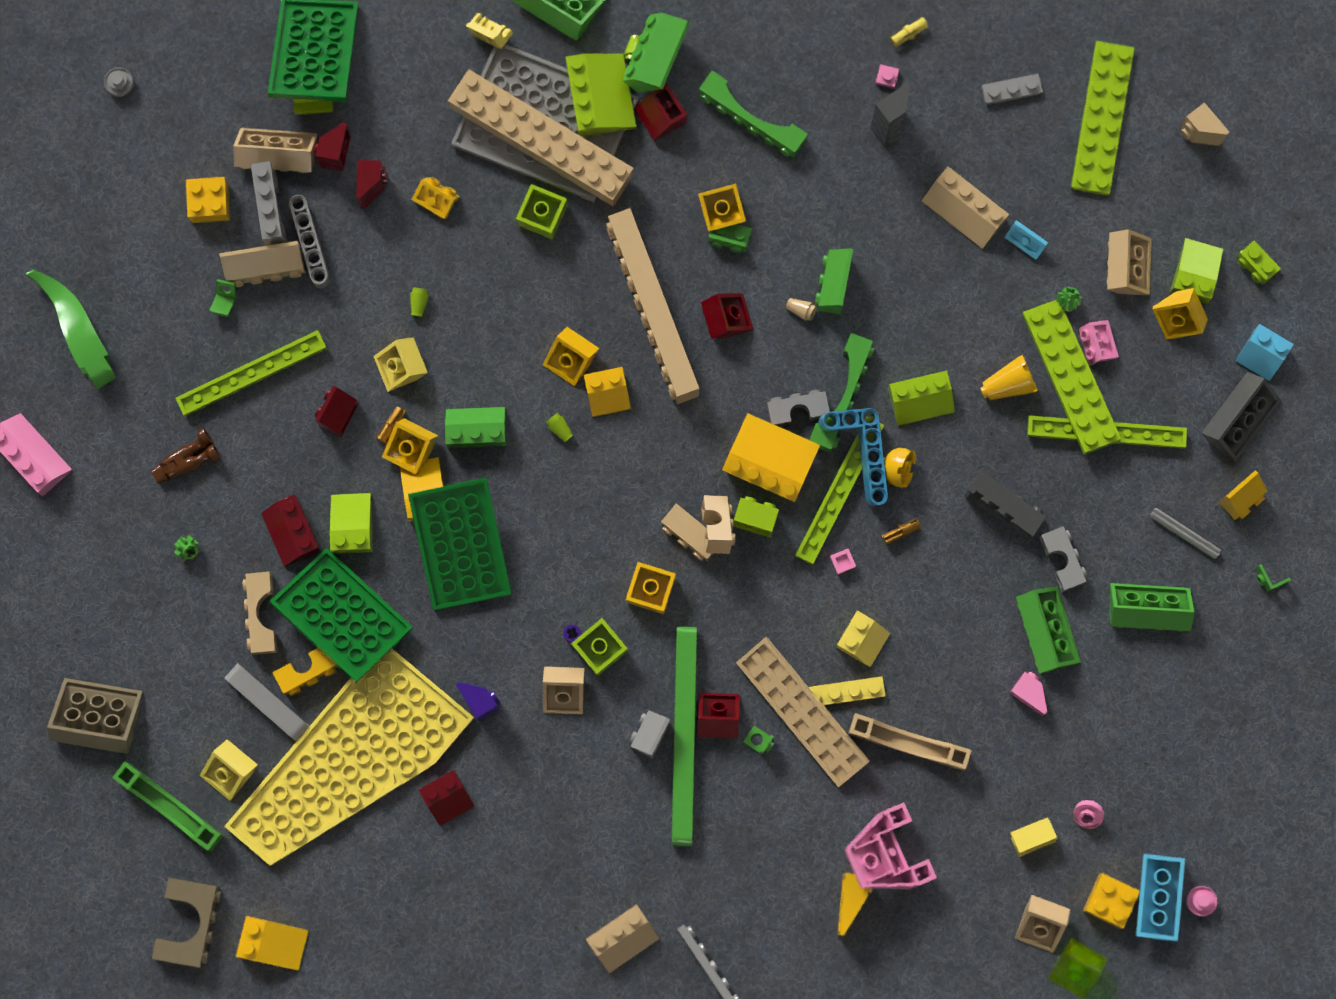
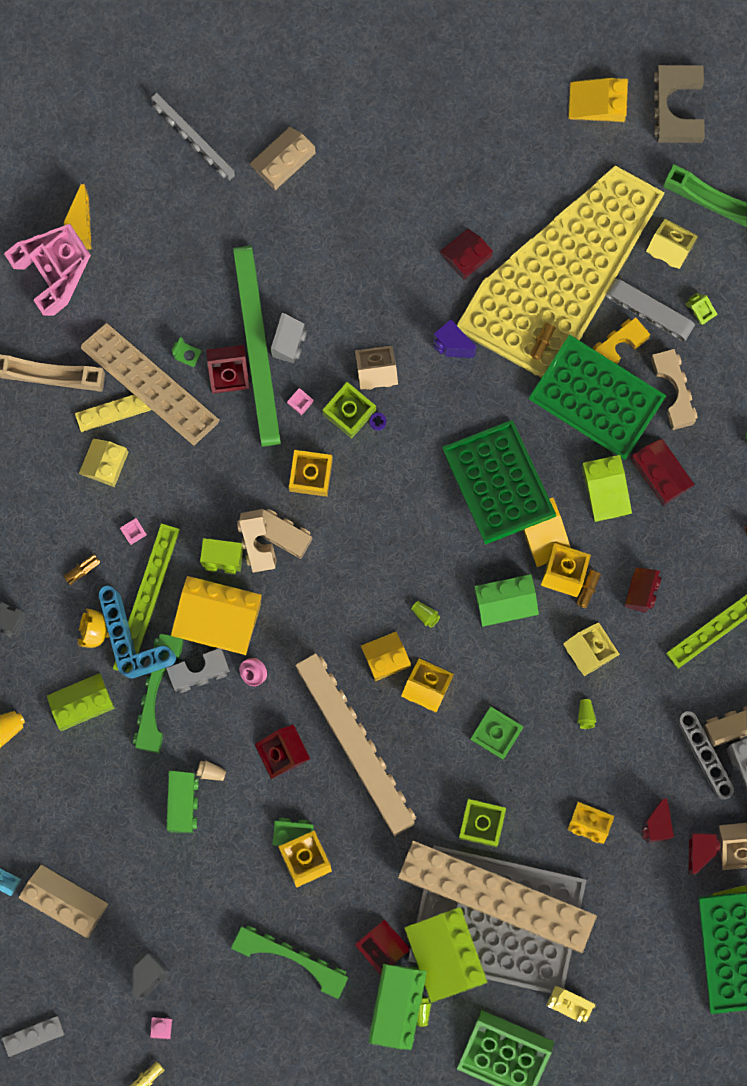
camera: 170 degrees right, 0 degrees up
none -> bright pink plate [239,657,267,686]
none -> bright pink plate [287,388,314,416]
none -> bright green plate [470,707,523,760]
none -> pearl gold axle [530,323,556,360]
none -> lime bracket [685,294,717,325]

